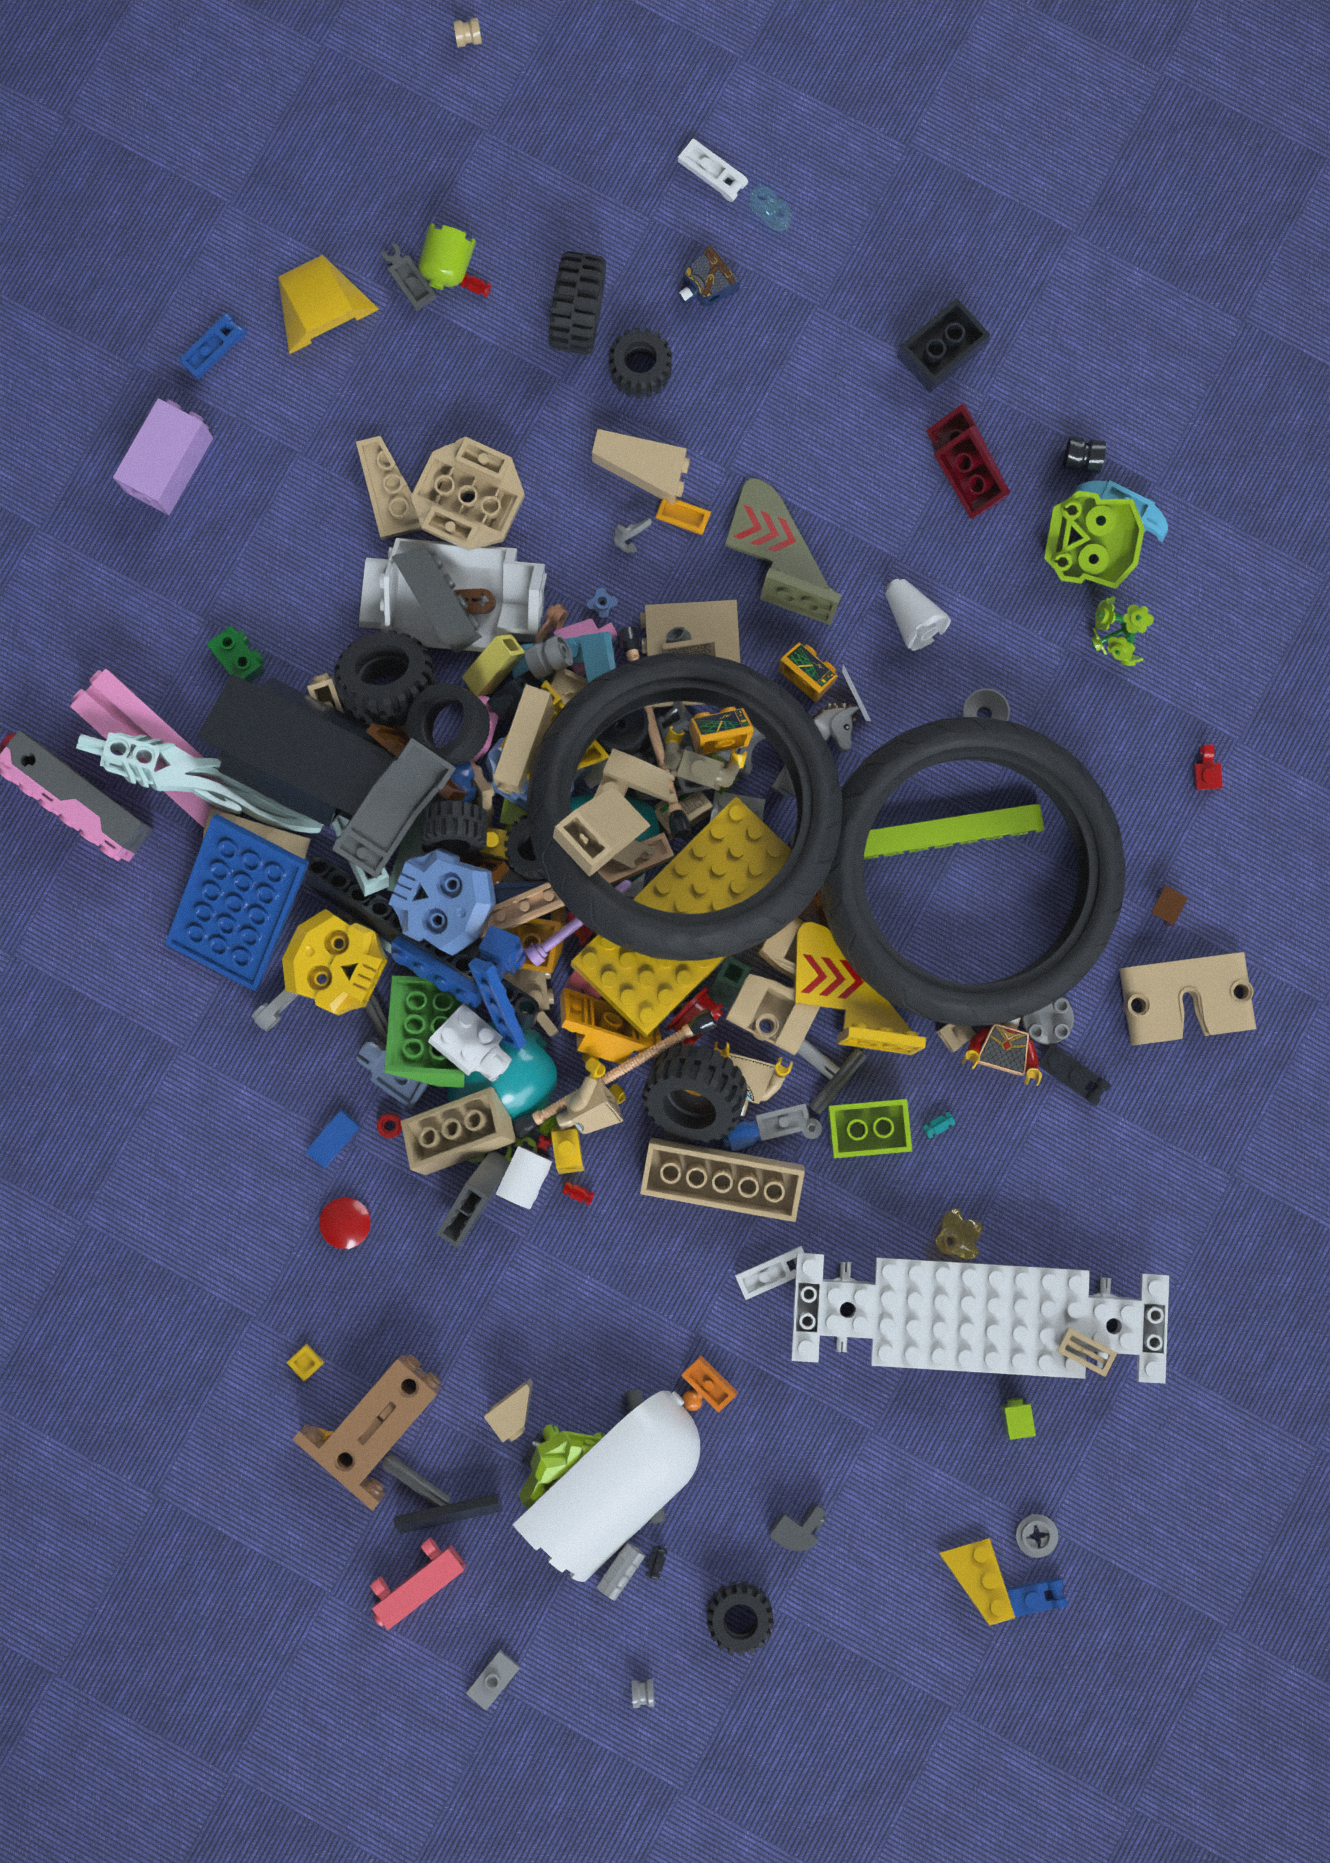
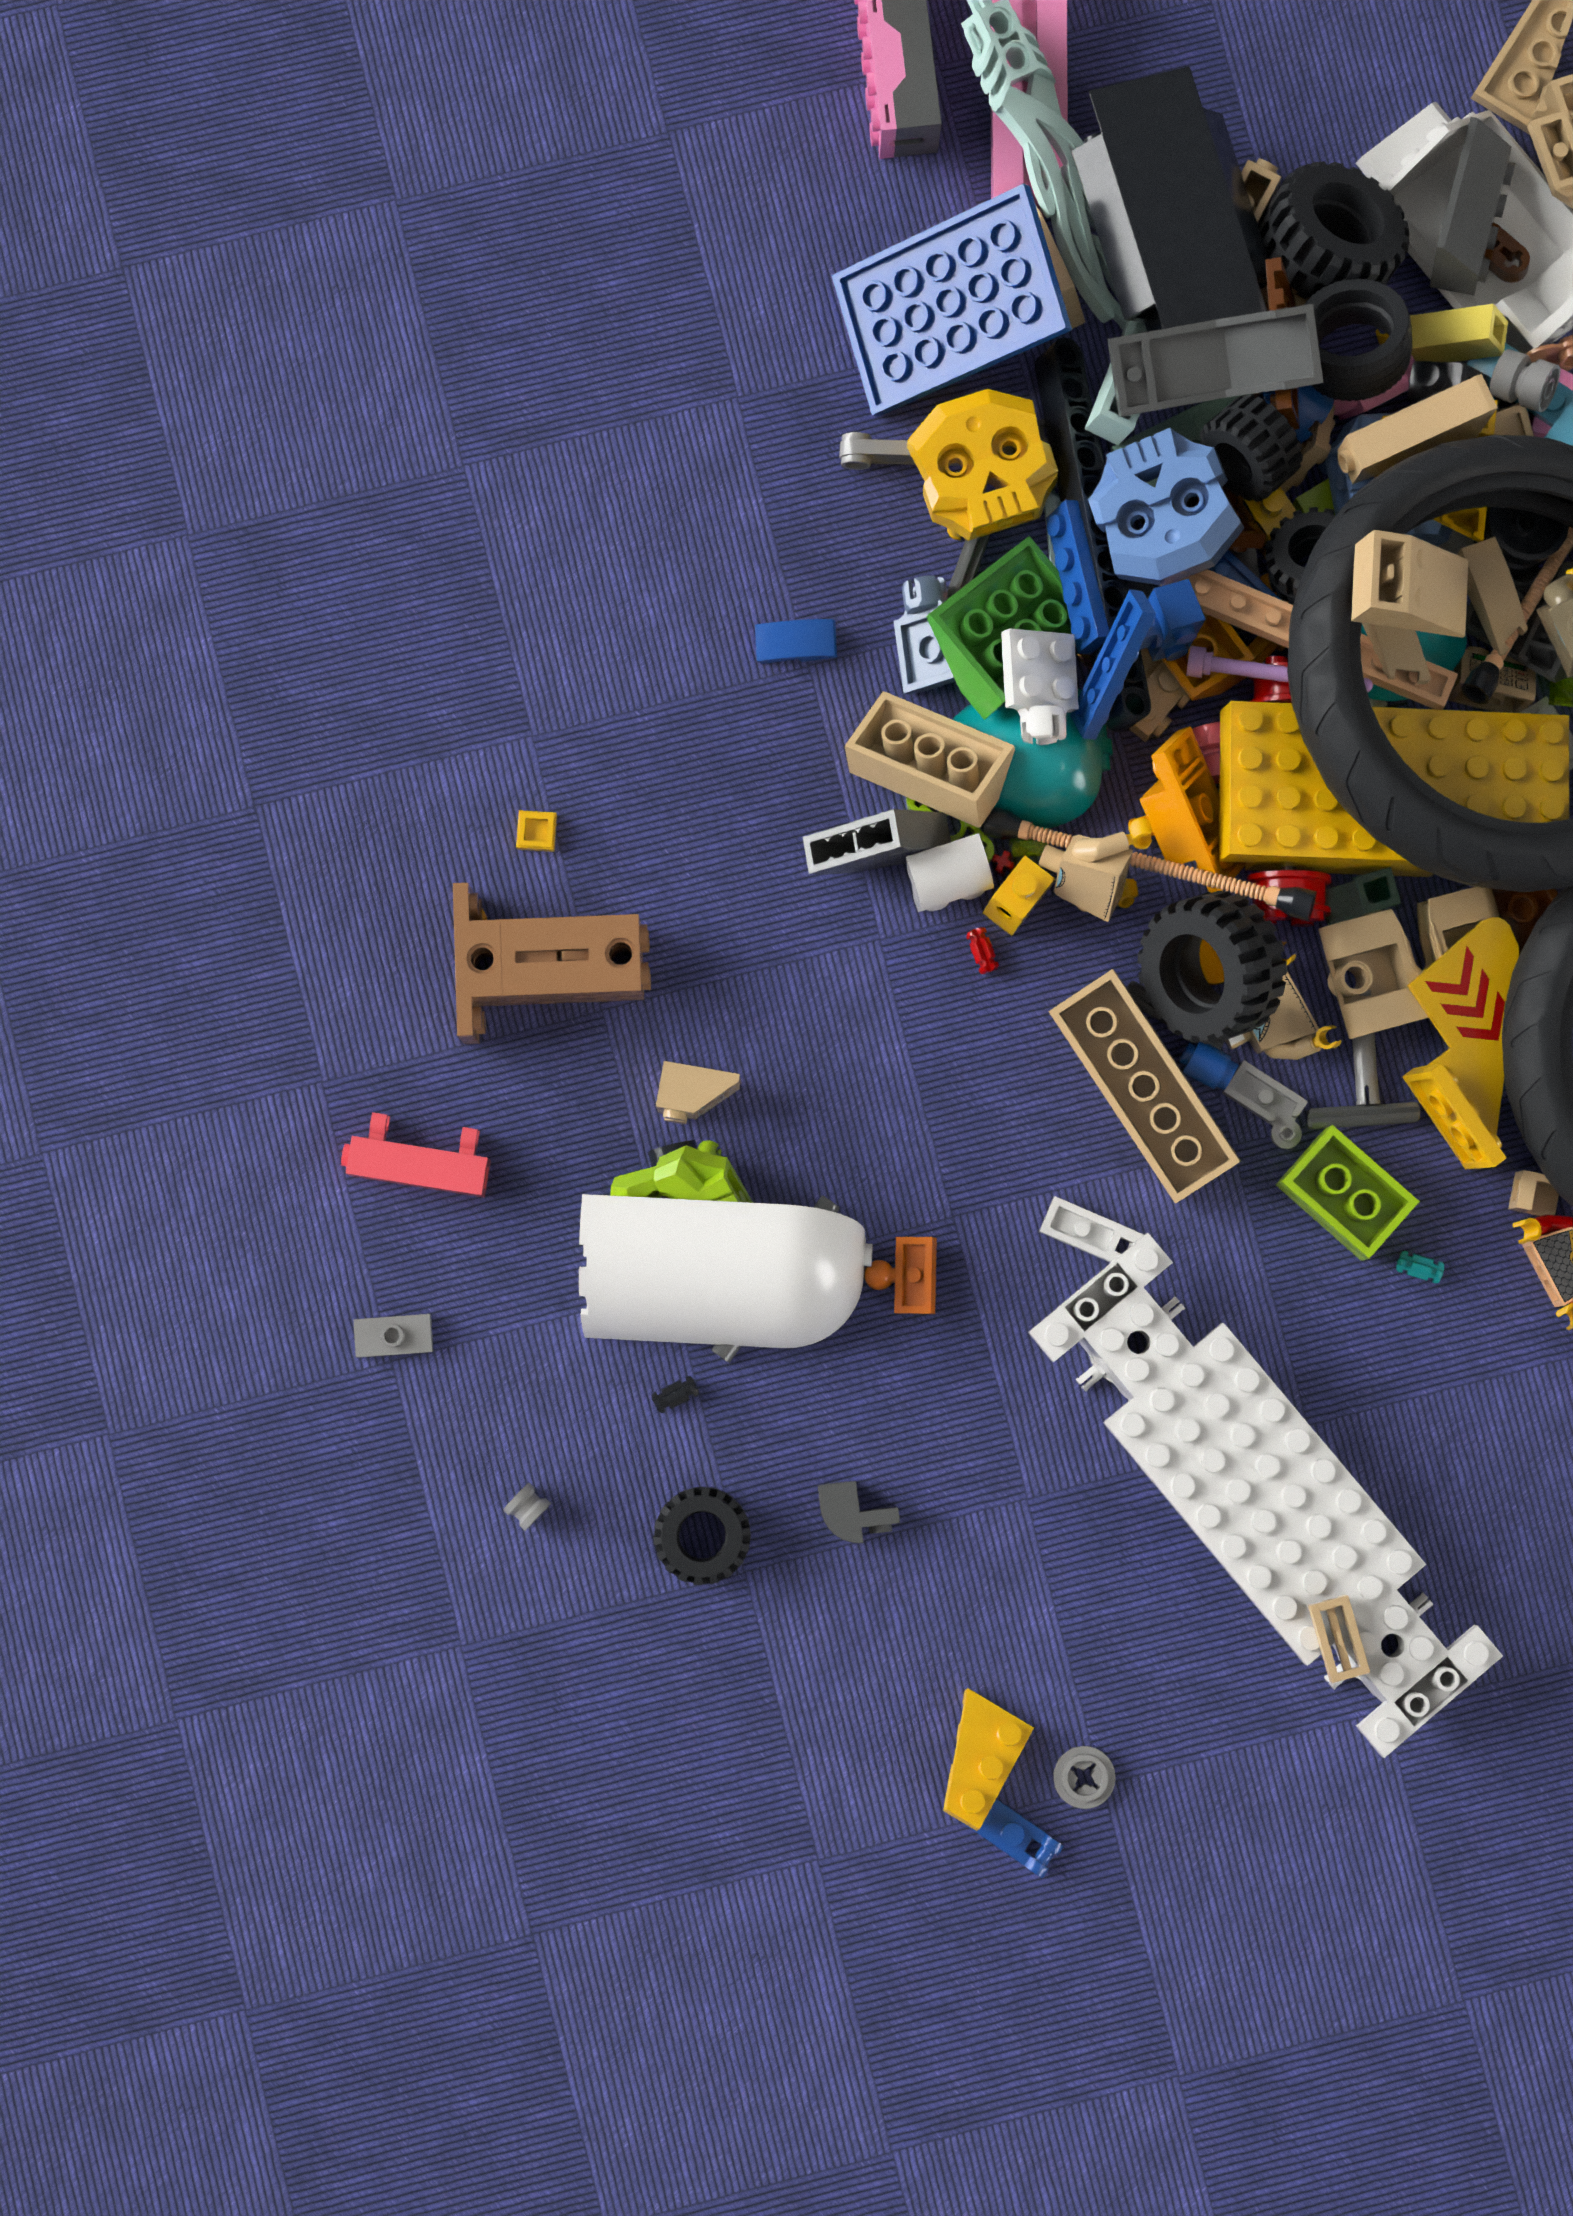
camera: 45 degrees right, 0 degrees up
green brick [207,626,266,682] -> none
red dish [319,1197,371,1249] -> none
red plate [377,1112,402,1138] -> none
dark grey axle [382,1455,451,1507] -> none
black tile [394,1494,503,1534] -> none
tan tile [537,1010,559,1037] -> none
light grey axle [597,1542,645,1601] -> none
clear yellow plate [936,1208,983,1260] -> none
lime brick [1001,1398,1036,1440] -> none

